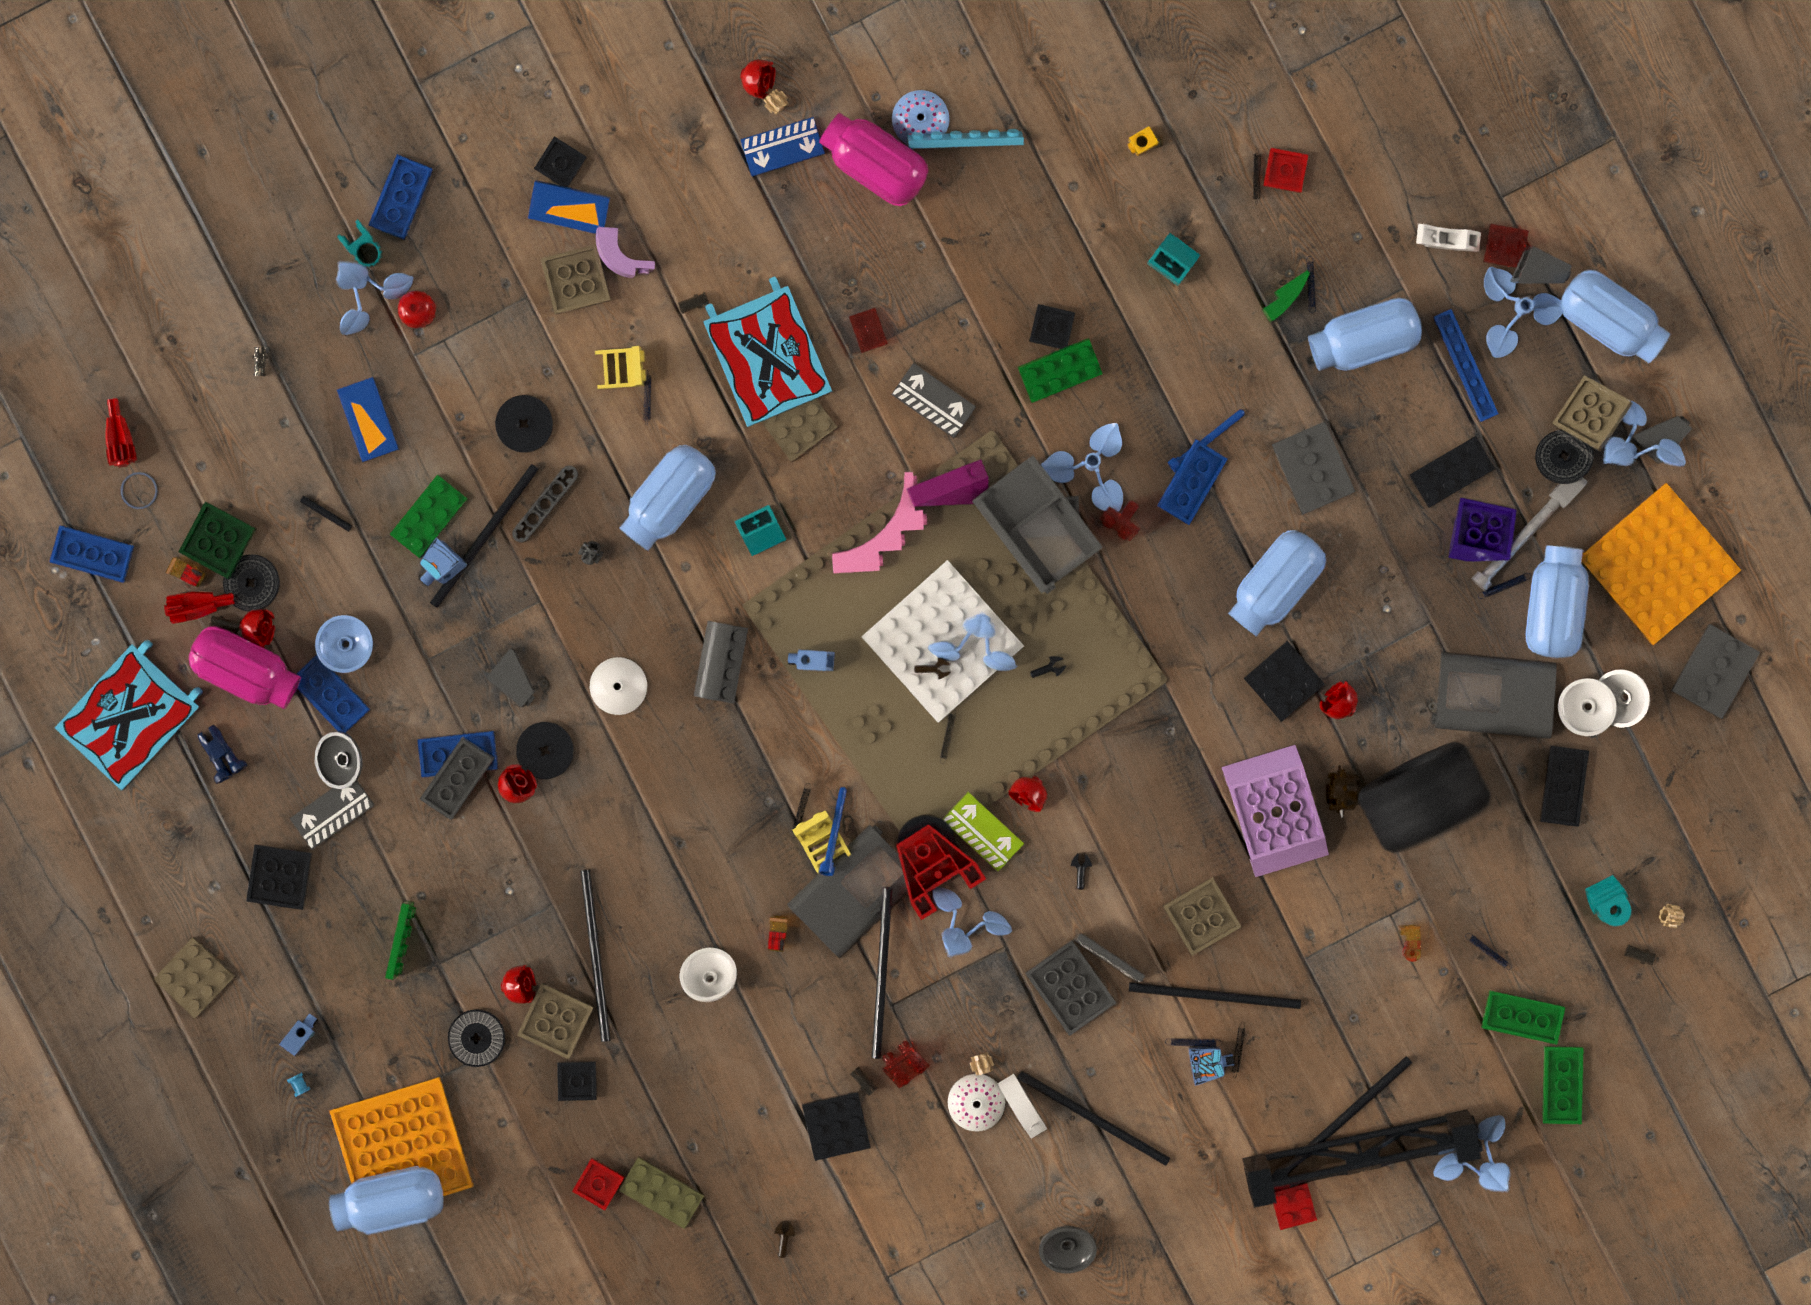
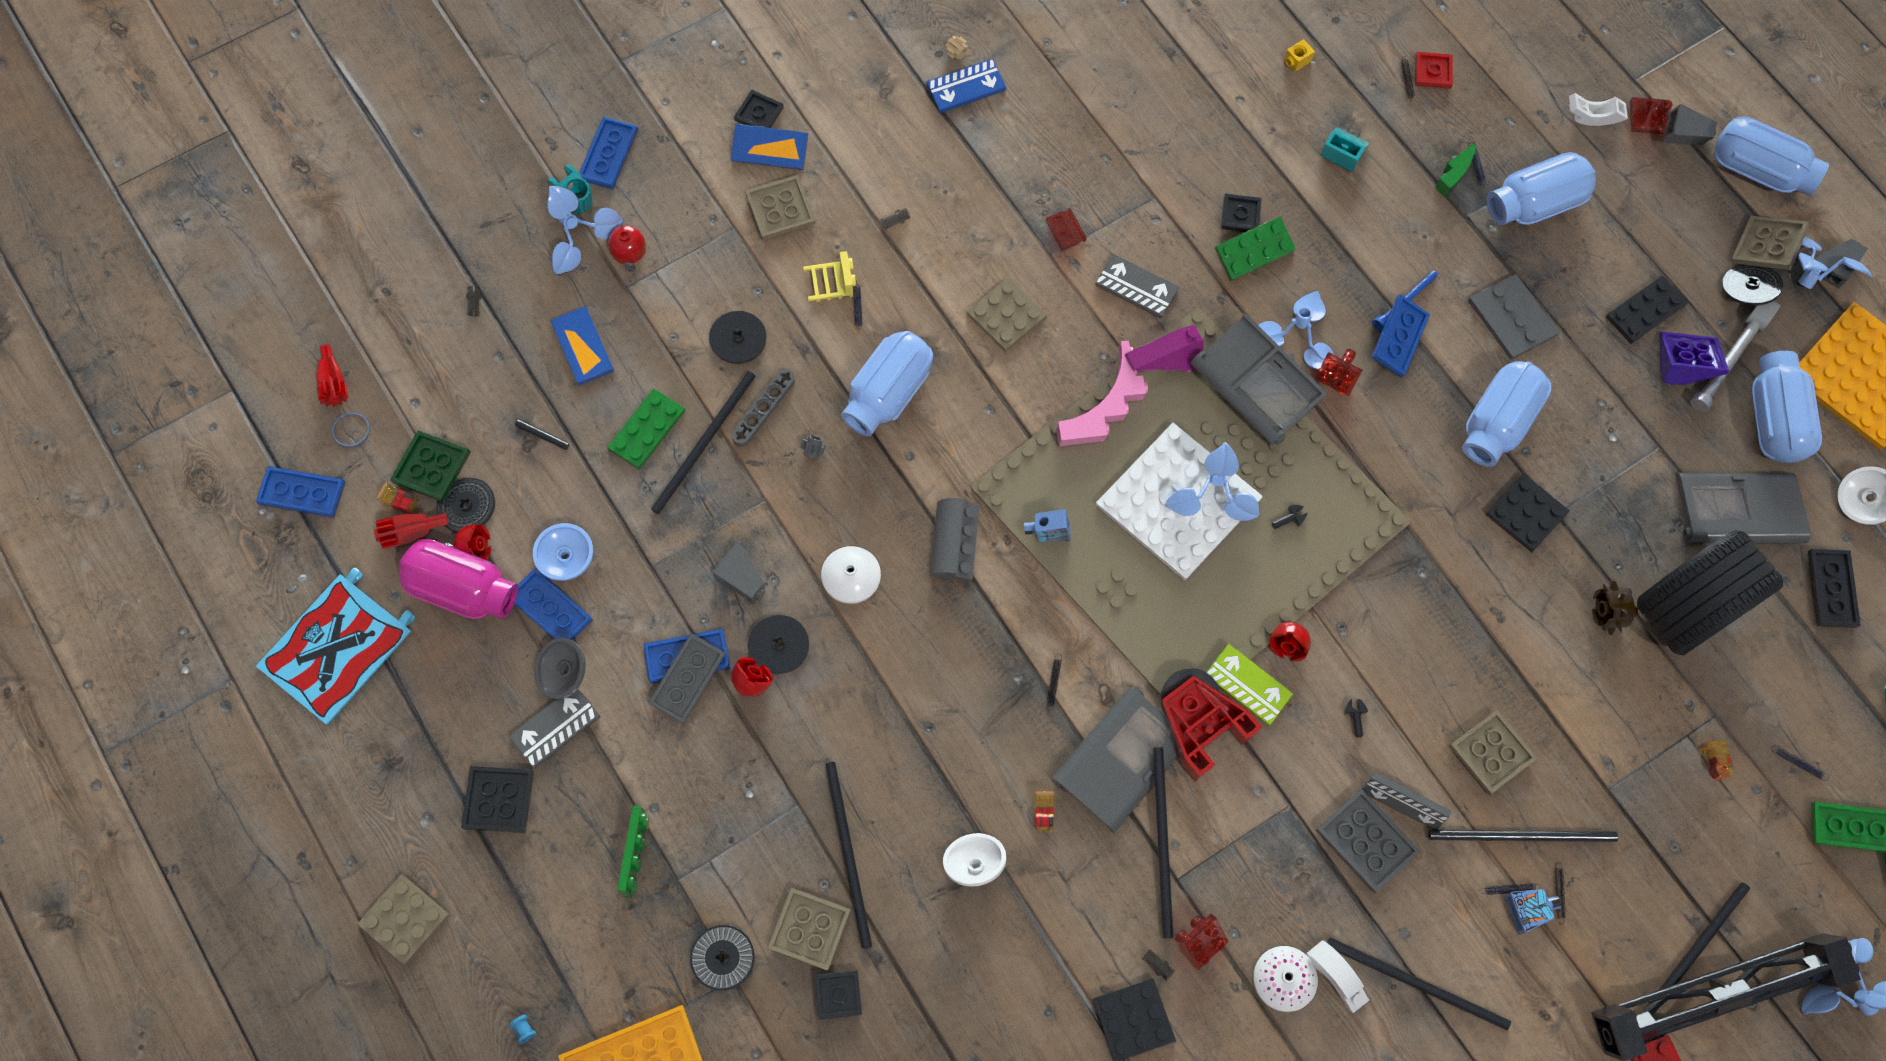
camera: 10 degrees left, 20 degrees down
dark blue piece [197,725,248,784] -> none
medium blue torso [279,1013,318,1057] -> none
medium blue torso [420,538,468,586] -> none
red cylinder [501,965,536,1004] -> none
lavender arch [596,227,655,278] -> none
flag [703,277,832,427] -> none
teal slope [734,505,786,556] -> none
red cylinder [740,59,776,99] -> none
light yellow plate [793,811,851,874] -> none
dark pink piece [819,112,928,206] -> none
blue piece [819,787,847,876] -> none
light blue dish [892,90,949,145] -> none
medium azure plate [907,129,1024,148] -> none
dark brown bar [914,658,951,679] -> none
light blue plant [931,887,1012,957] -> none
black piece [940,710,956,764] -> none
tan gear [970,1052,994,1076] -> none
lavender slope [1221,745,1329,877] -> none
red cylinder [1320,681,1358,720] -> none
blue plate [1433,309,1498,422] -> none
dark blue piece [1478,573,1531,599] -> none
light blue plant [1484,266,1562,358] -> none
white dish [1558,678,1617,736] -> none

